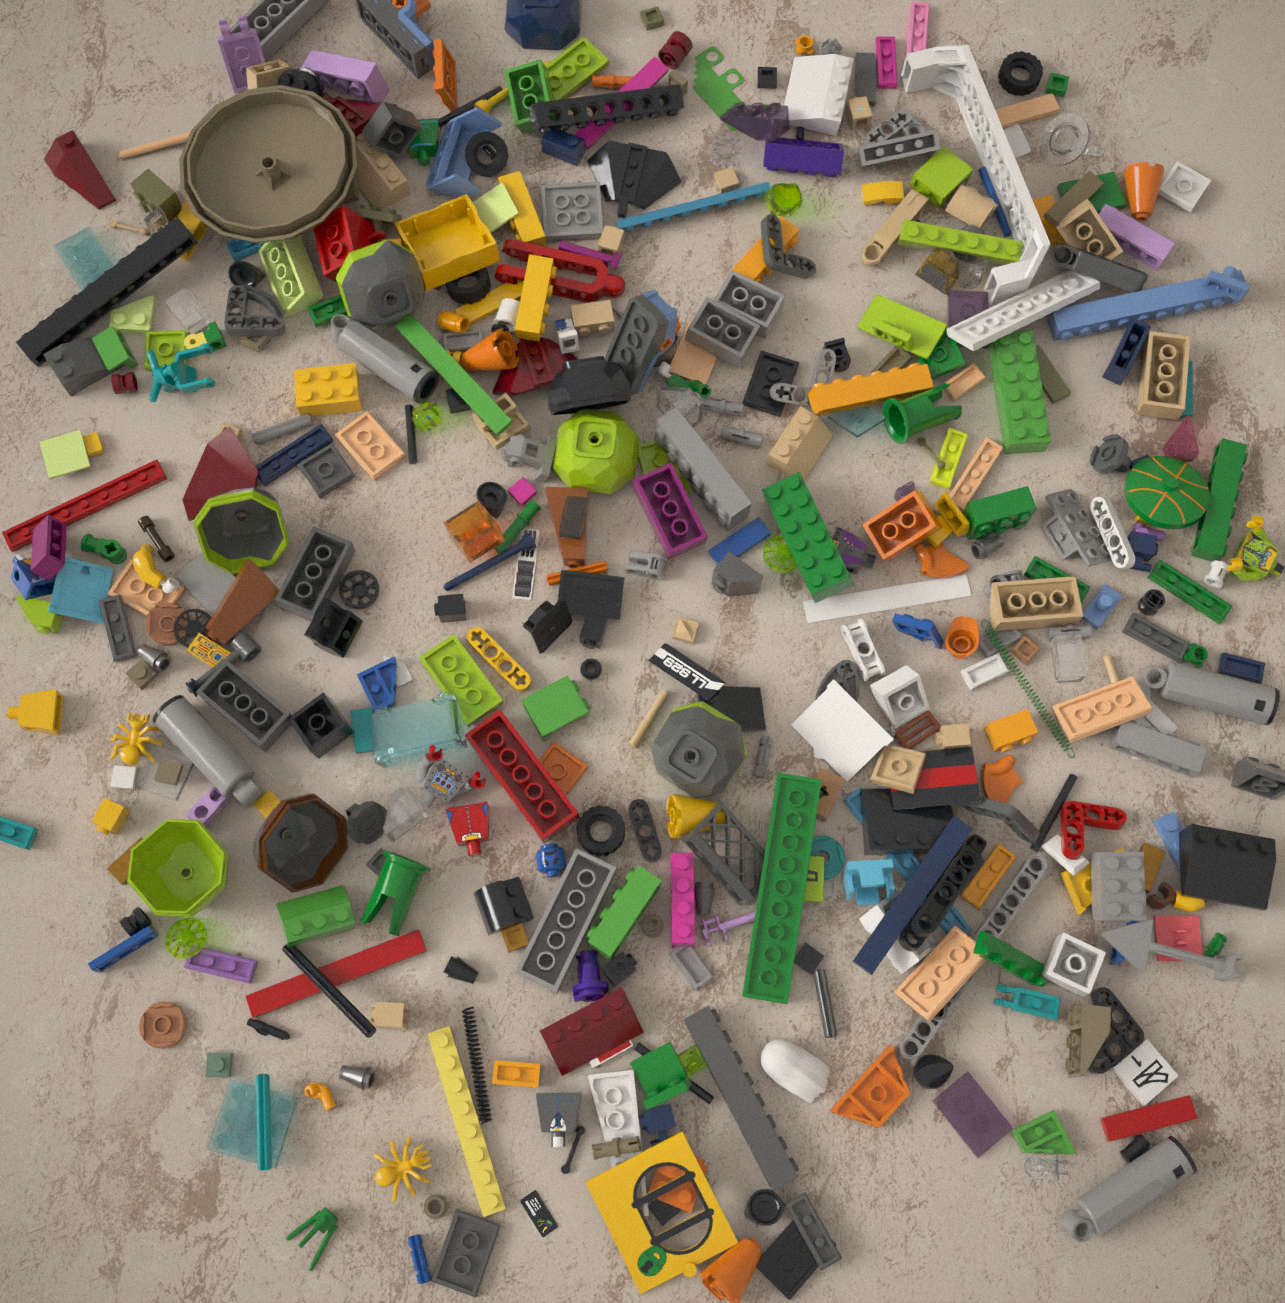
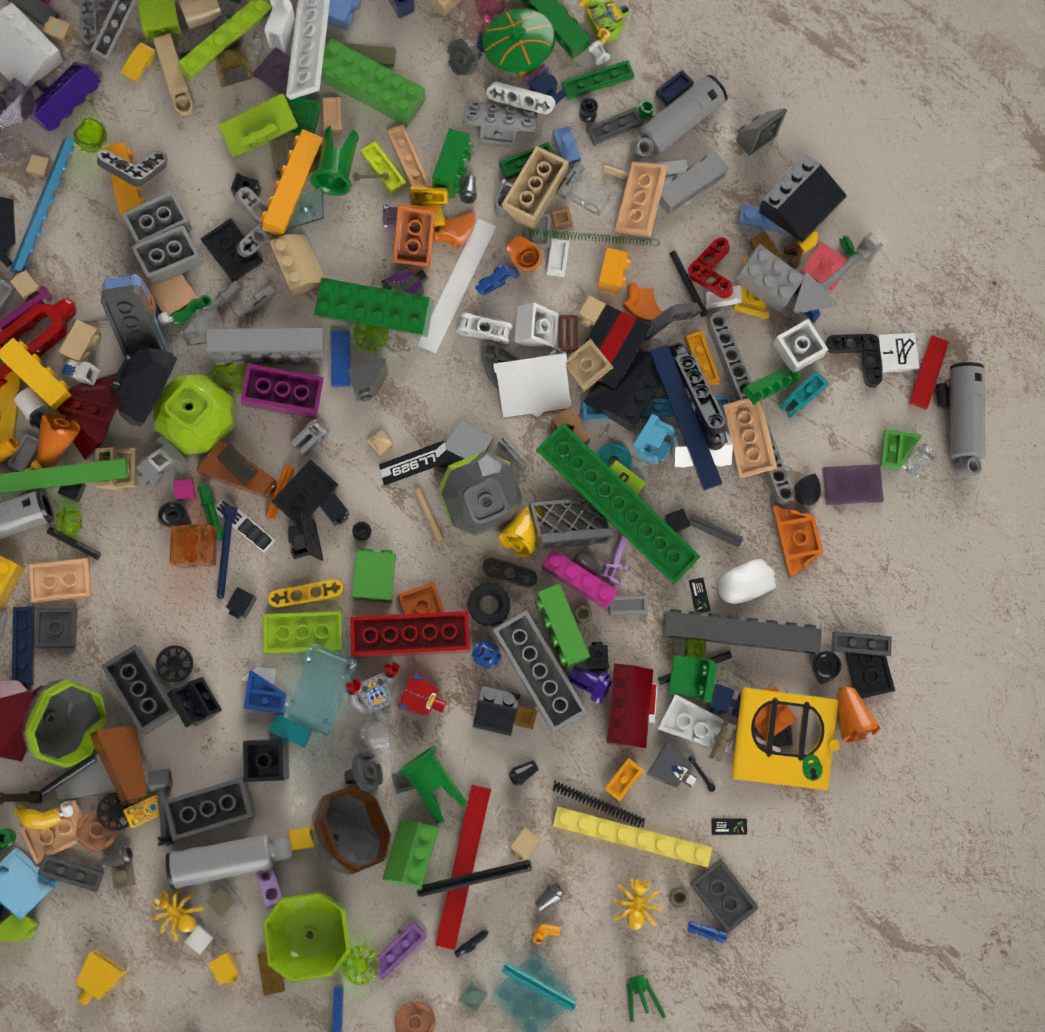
camera: 60 degrees left, 5 degrees up
black wheel [119,906,152,937] -> none
dark tan slope [1065,1004,1111,1078] -> none
none -> black bar [40,755,97,796]
none -> black sticker [689,578,711,613]

